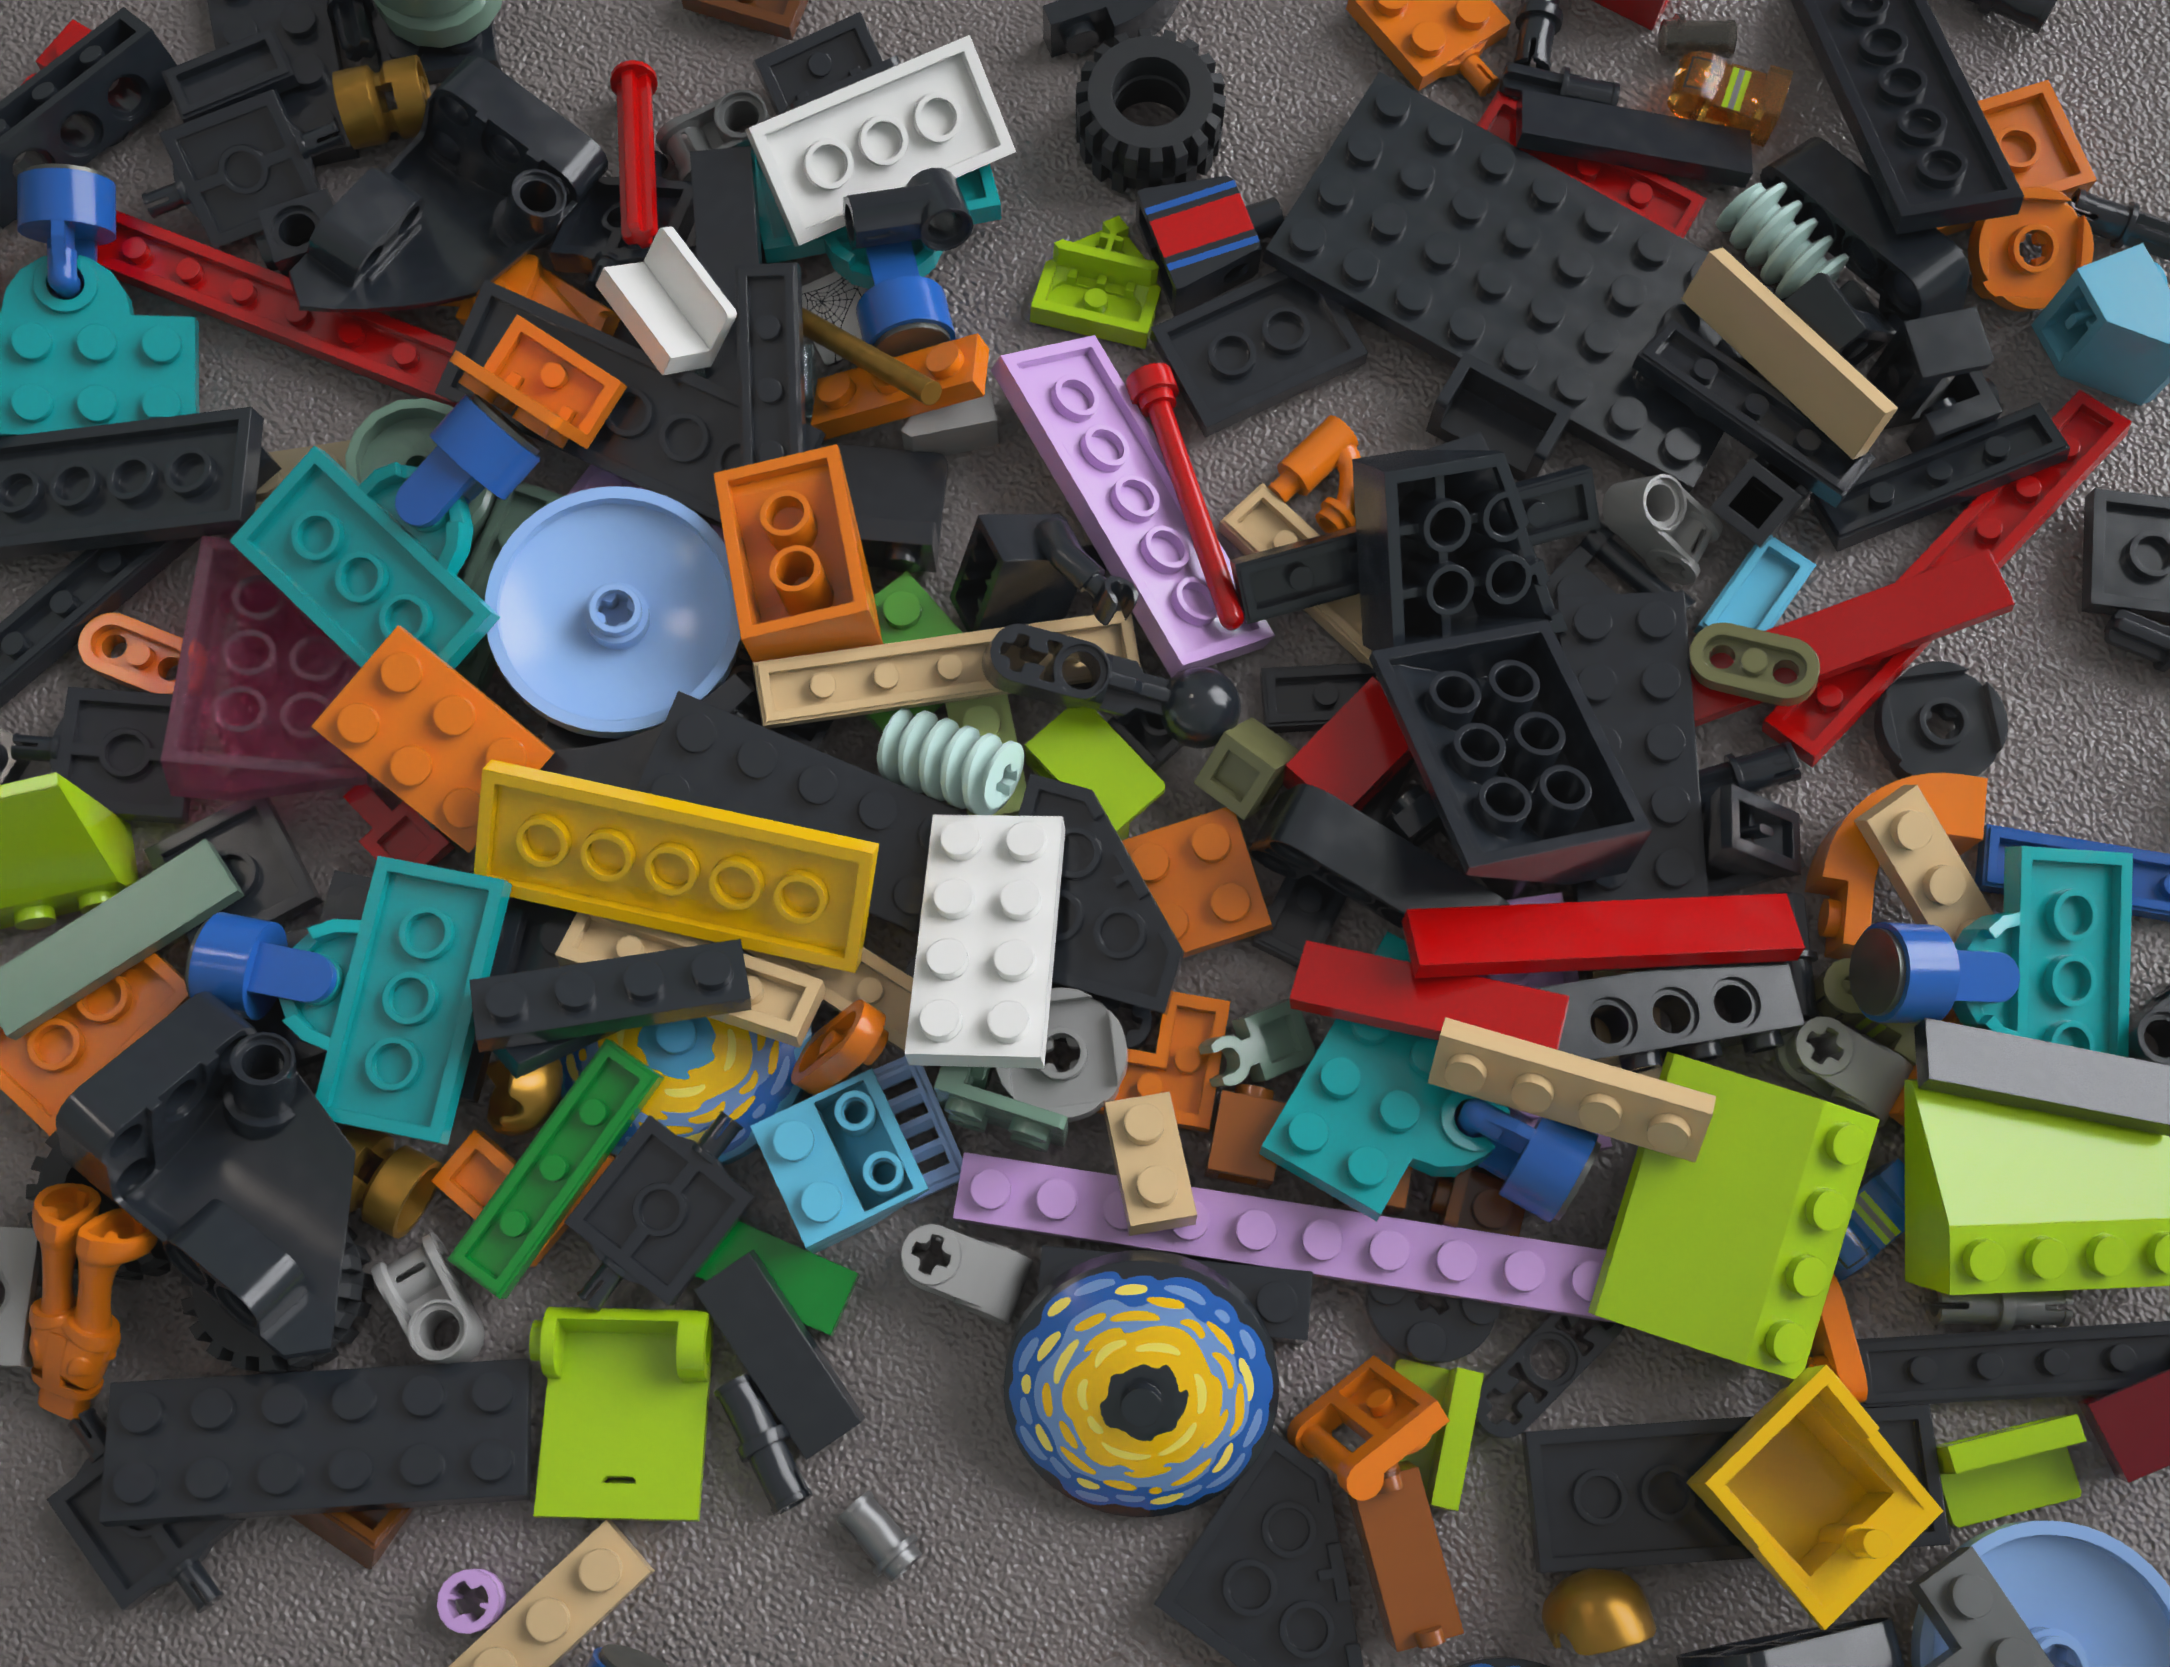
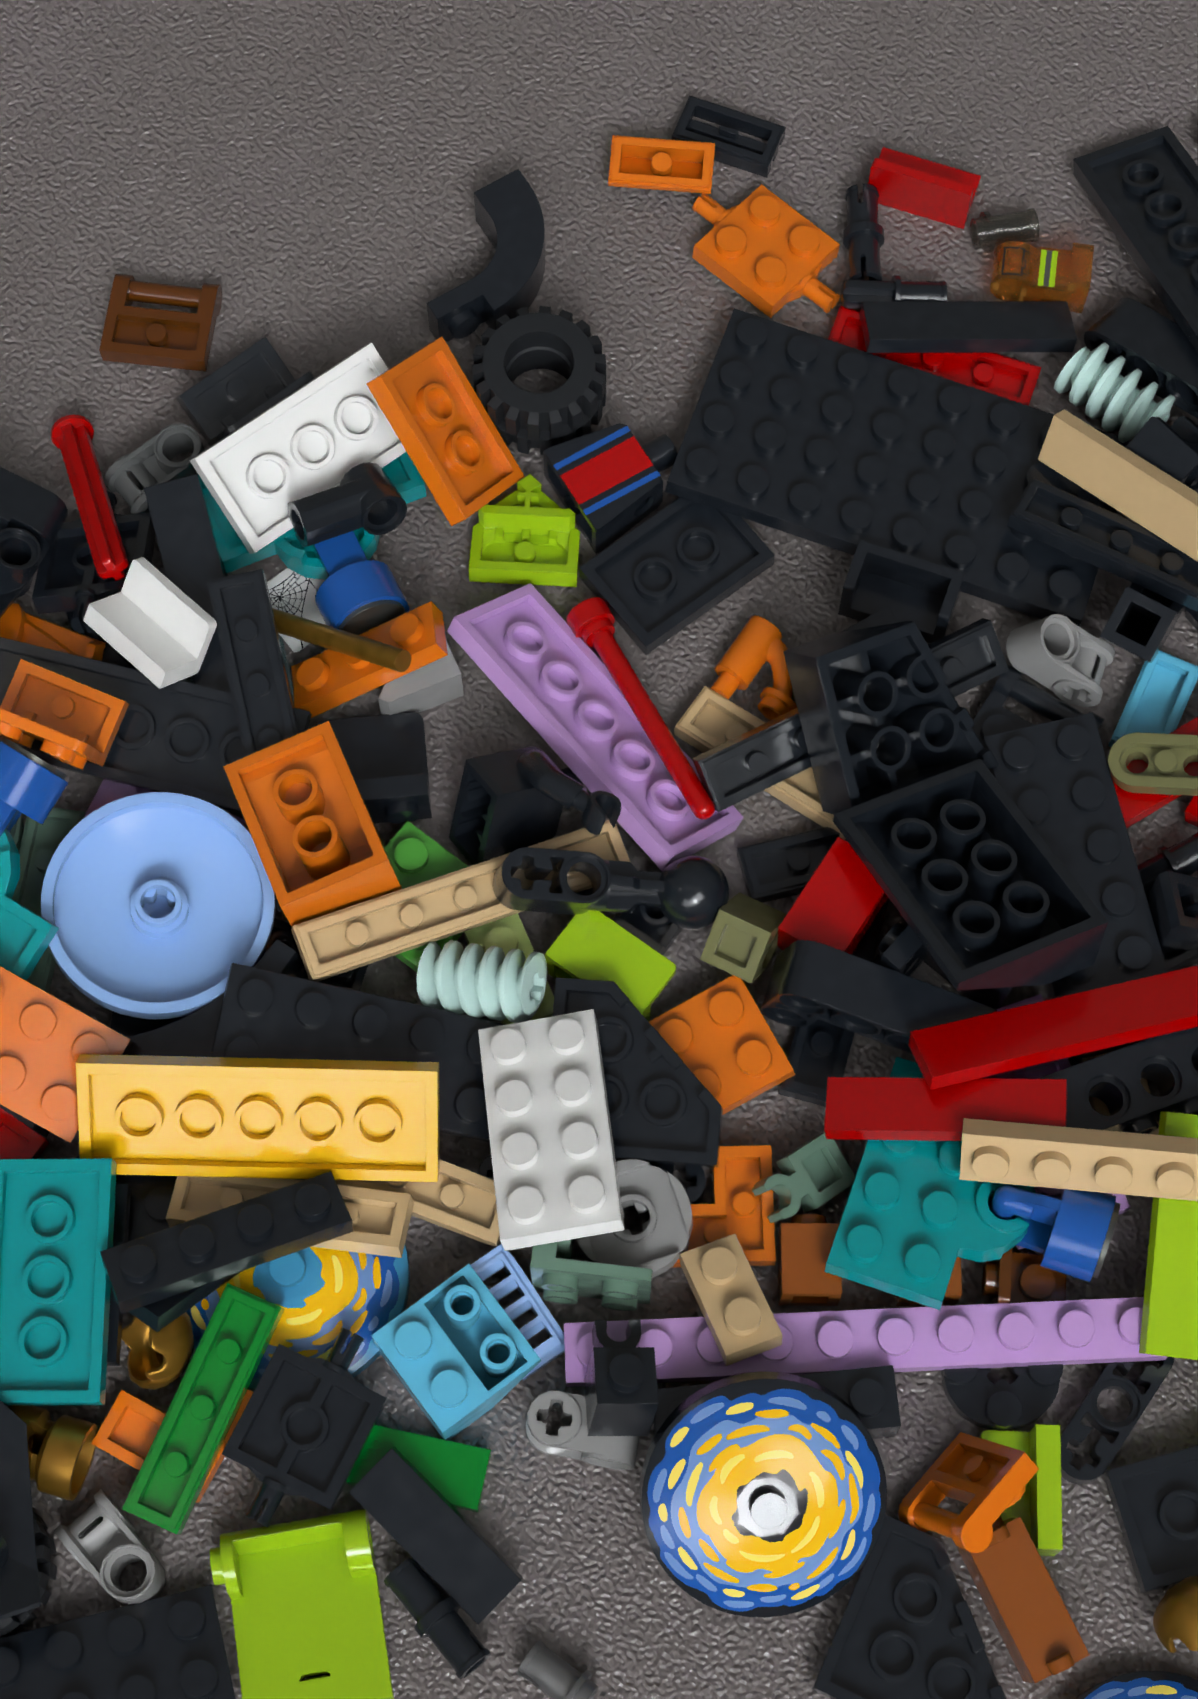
camera: 10 degrees left, 5 degrees down
orange plate [791,999,889,1096] -> none
none -> orange plate [366,336,525,526]
none -> black brick [584,1320,659,1436]

